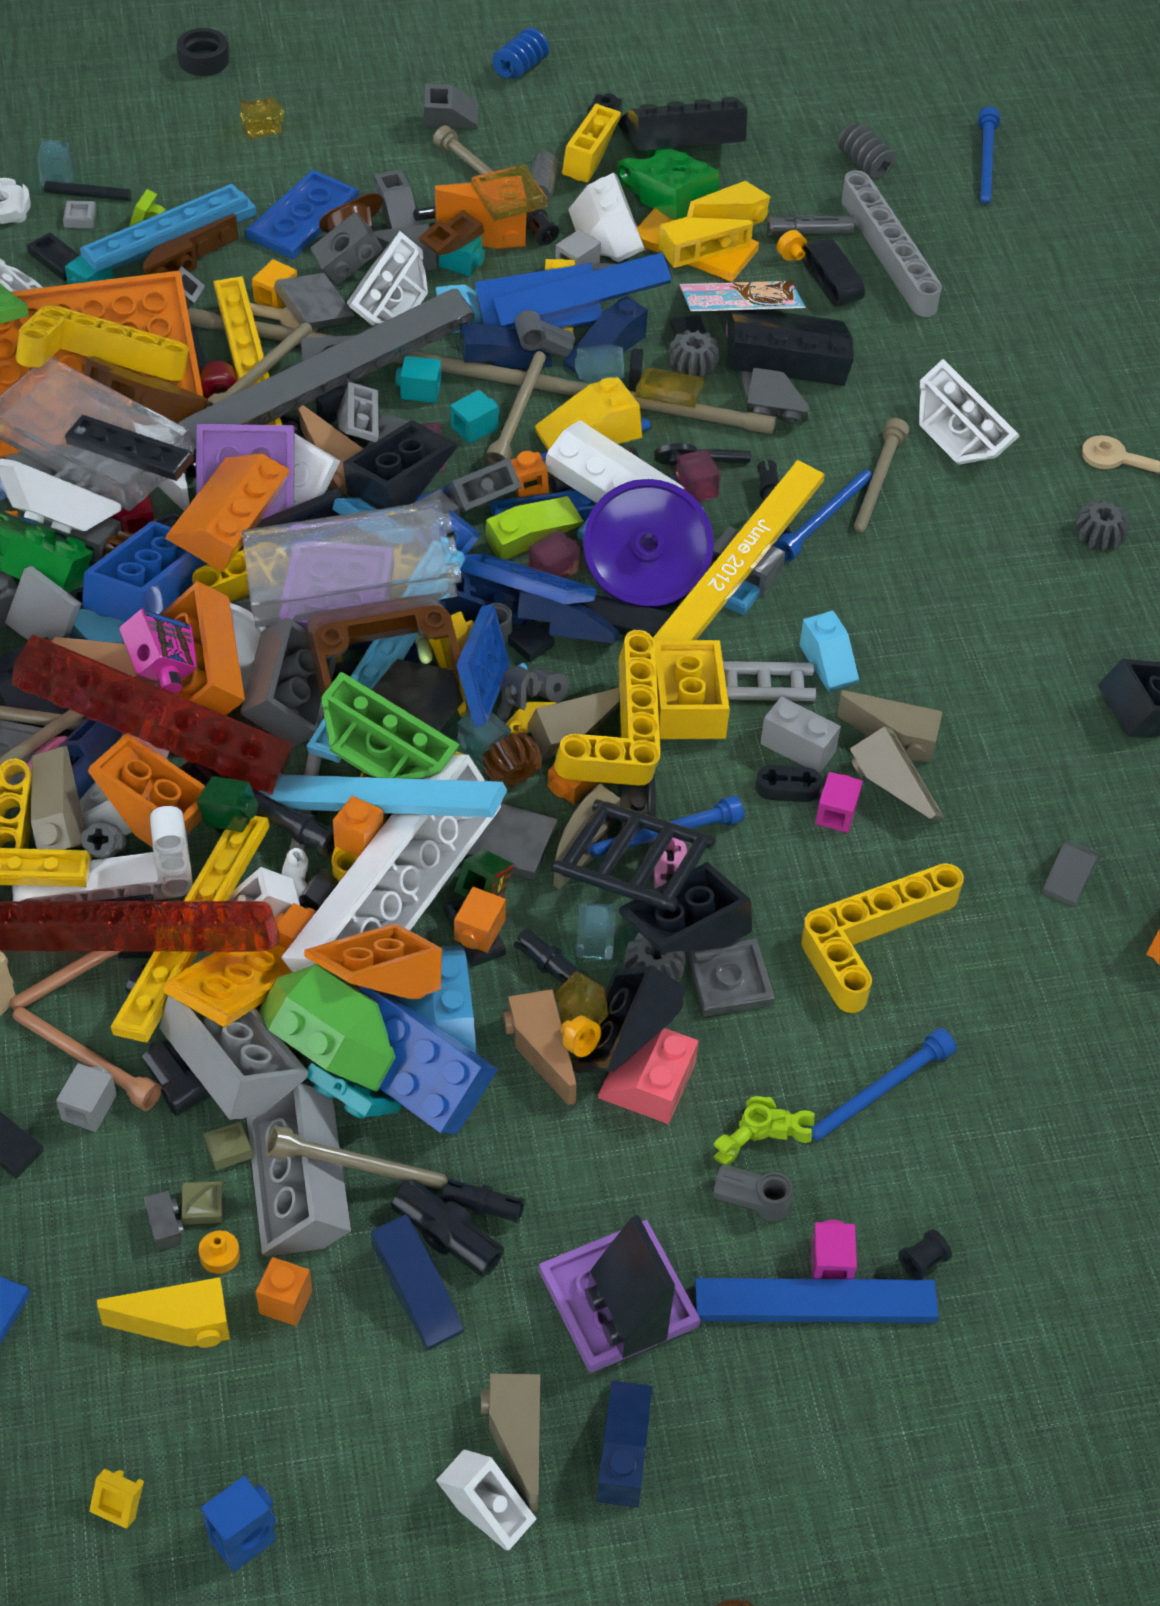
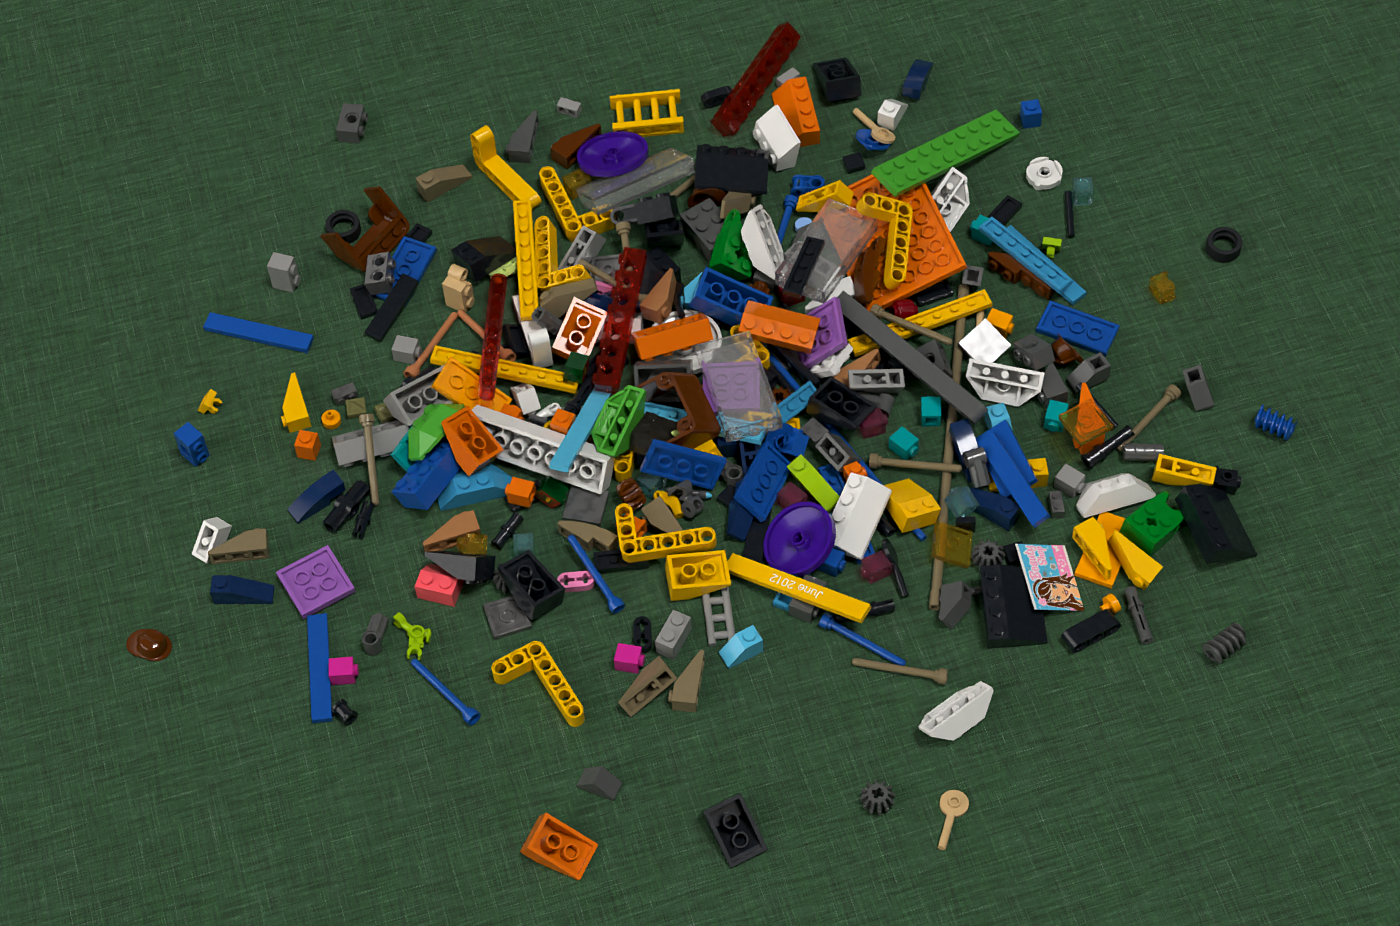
camera: 90 degrees right, 5 degrees up
light grey tile [5,566,82,657] -> none
light grey tile [63,201,96,228] -> none
dark pink torso [119,609,197,695] -> none
reddish brown slope [419,210,485,256] -> none
black bar [552,799,716,912] -> none
light orange tile [561,1016,601,1057] -> none
black slope [585,1215,675,1358] -> none
light grey beam [841,170,942,317] -> none
blue piece [978,106,1000,204] -> none

